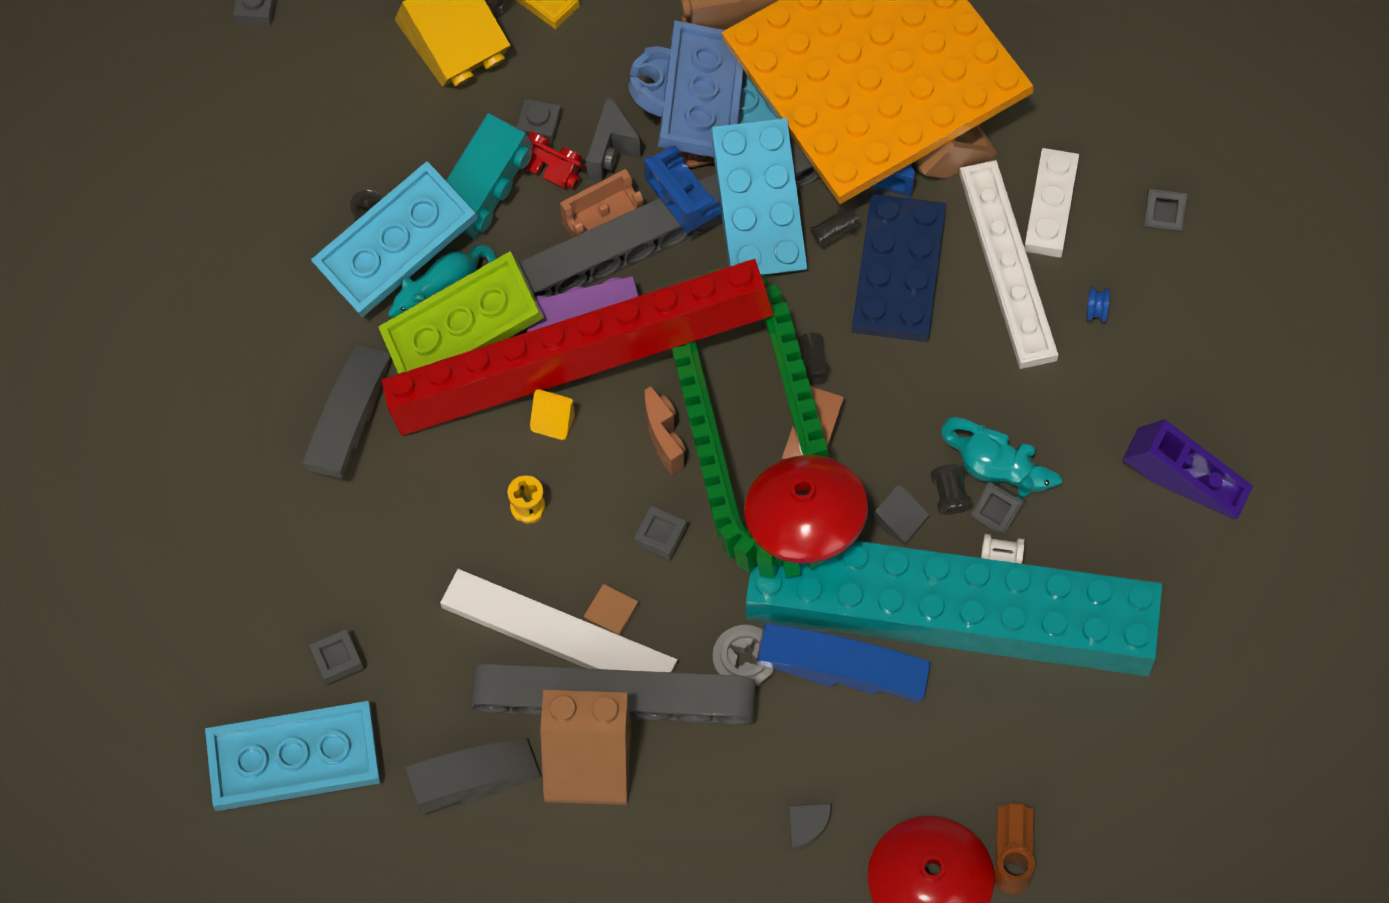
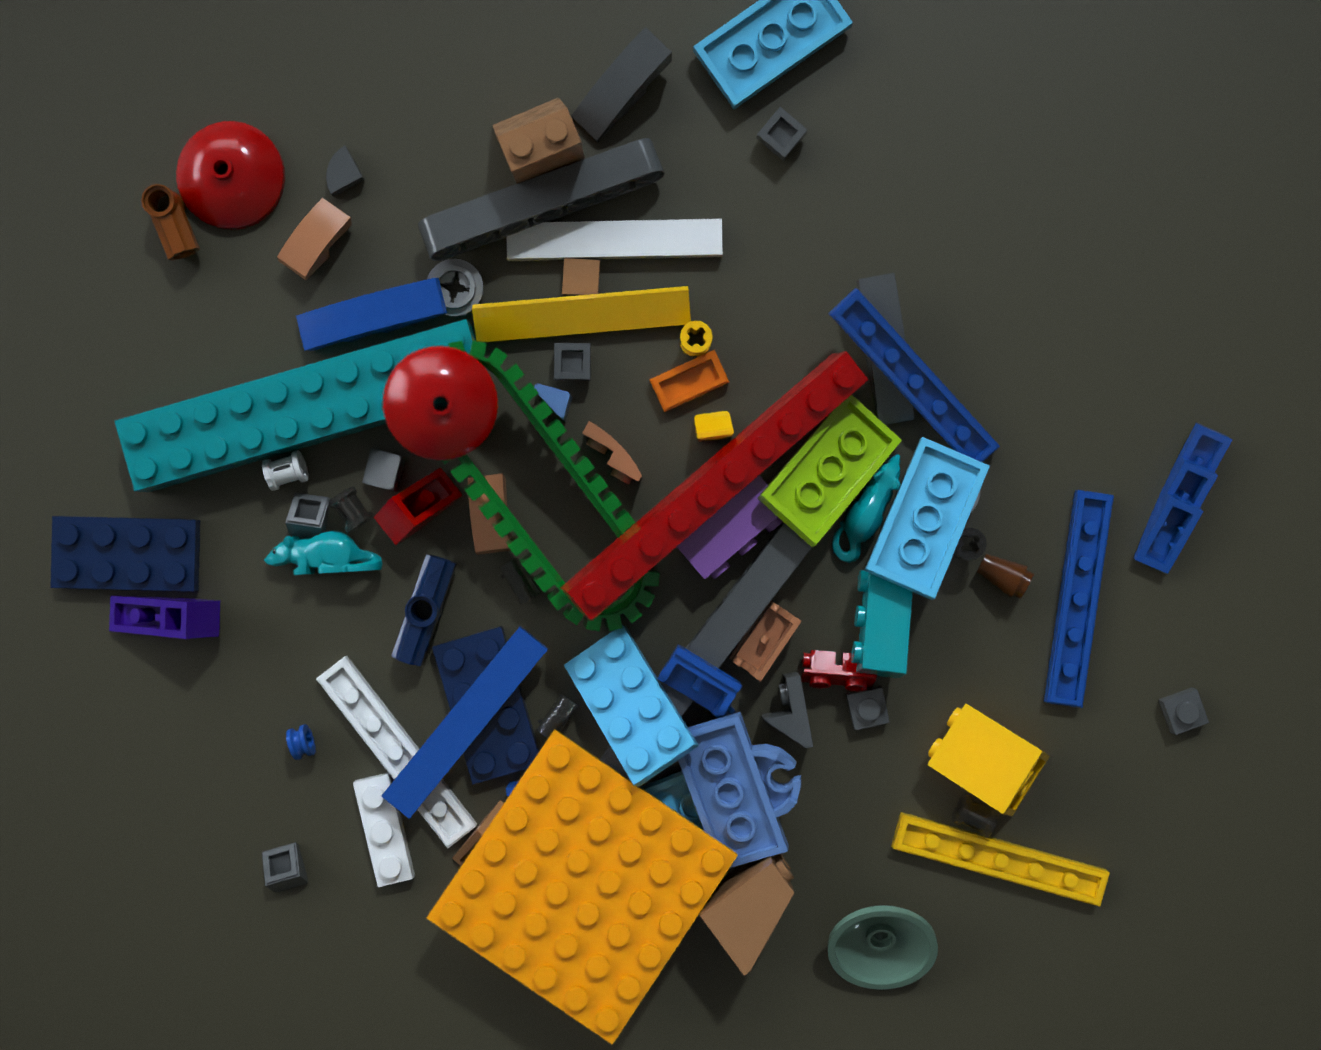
camera: 150 degrees right, 25 degrees up
none -> dark blue plate [50,516,200,591]
none -> nougat slope [277,197,352,280]
none -> red slope [373,467,462,545]
none -> blue tile [381,626,548,819]
none -> dark blue piece [391,554,457,666]
none -> yellow tile [472,286,691,342]
none -> medium blue slope [534,383,573,422]
none -> orange tile [649,349,729,413]
none -> blue tile [828,288,1000,462]
none -> reddish brown cone [976,553,1034,599]
none -> blue tile [1044,490,1114,708]
none -> blue slope [1134,423,1233,574]

